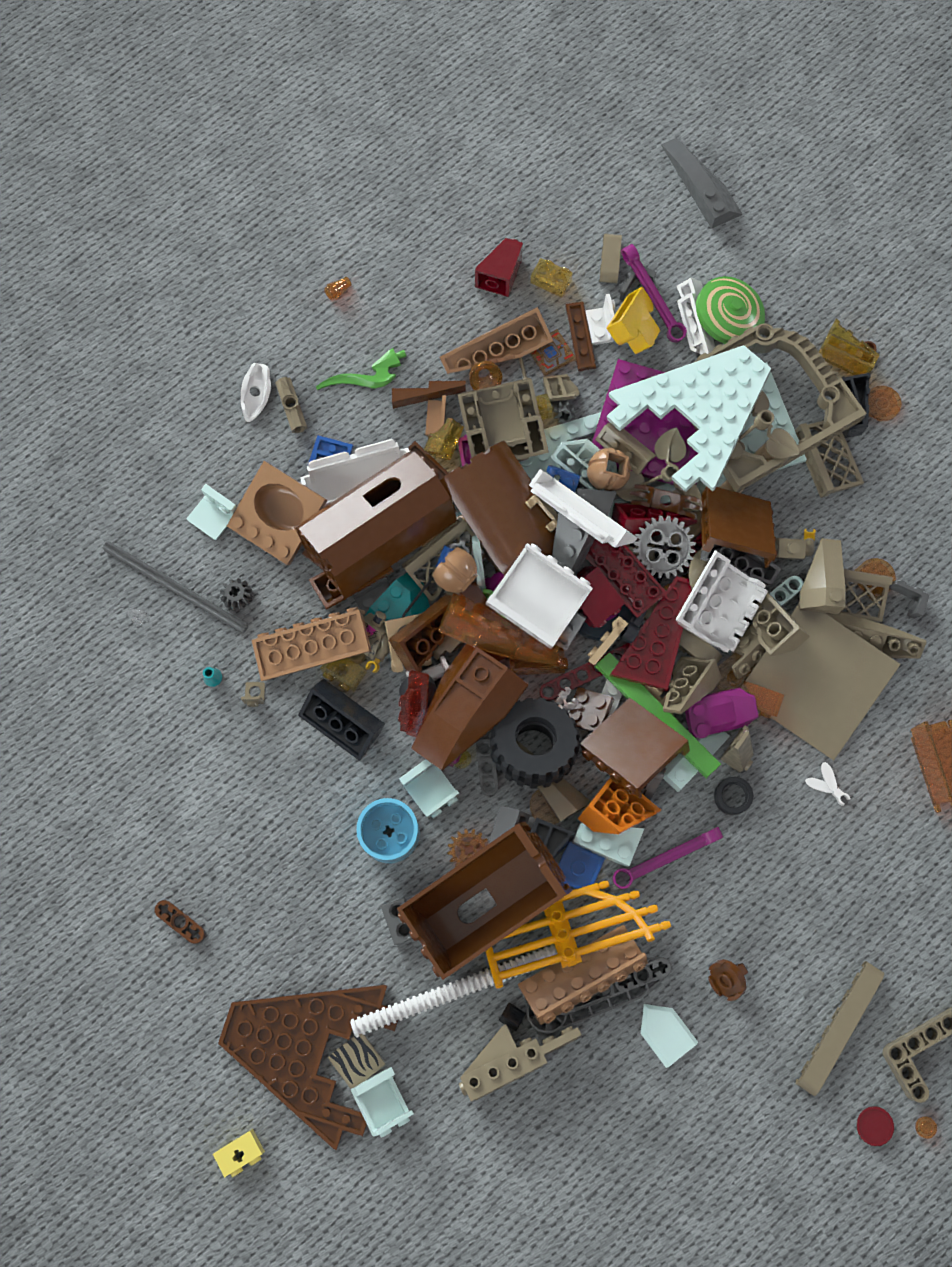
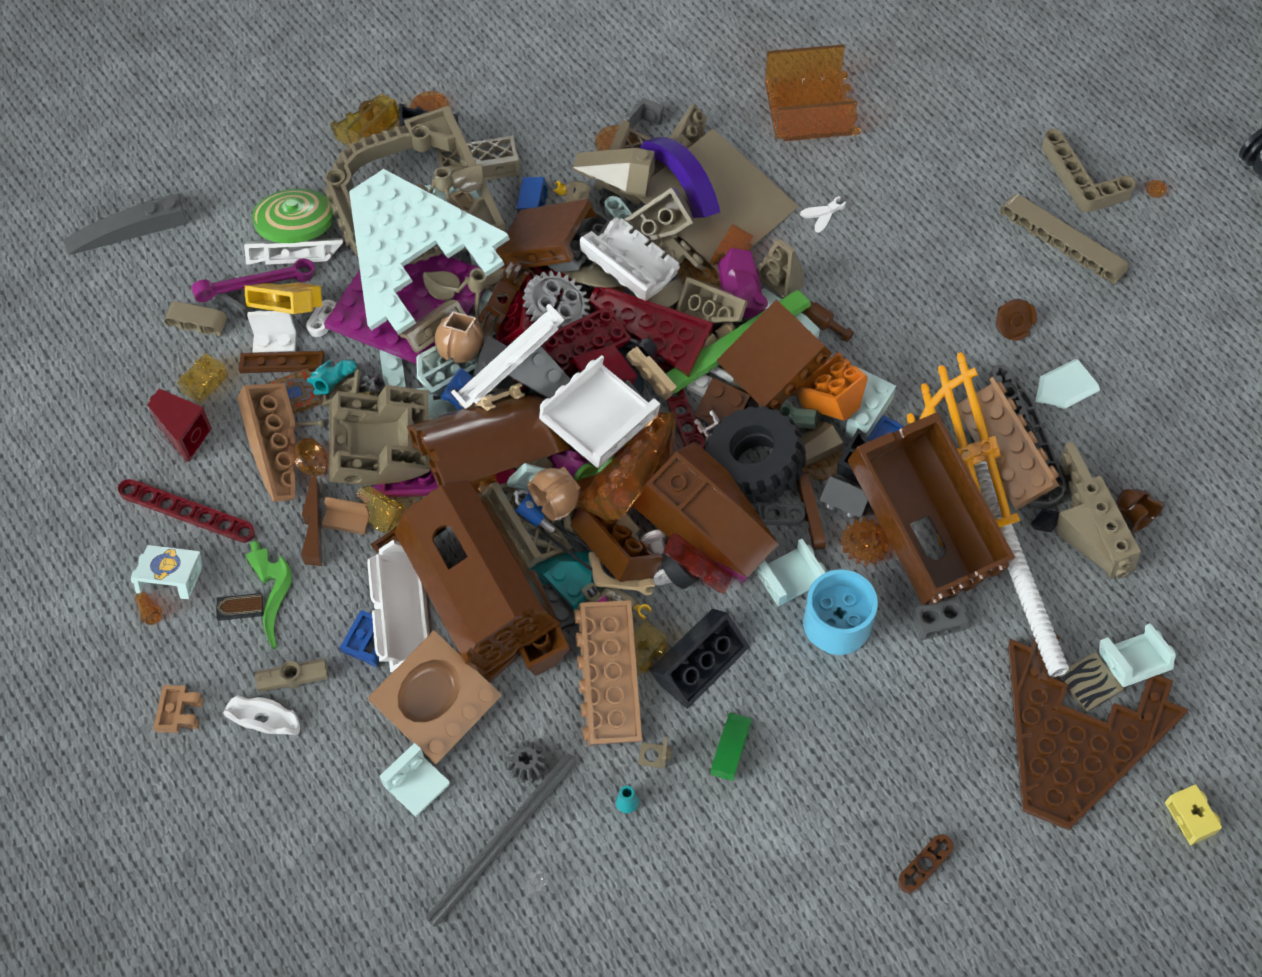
camera: 80 degrees left, 15 degrees down
magenta piece [612,826,724,889] -> none
black tyre [714,776,754,815] -> none
dark red piece [857,1106,894,1146] -> none
none -> dark red beam [118,479,255,543]
none -> light aqua panel [131,545,203,599]
none -> medium nougat plate [153,685,204,733]
none -> tile [216,593,263,621]
none -> white plate [306,300,336,337]
none -> teal animal [307,359,357,395]
none -> blue hinge [516,177,549,212]
none -> dark purple arch [640,137,721,218]
none -> green slope [710,713,752,781]
none -> sand green piece [779,403,818,429]
none -> reddish brown beam [796,472,826,550]
none -> reddish brown piece [802,301,854,342]
none -> reddish brown helmet [1116,488,1165,533]

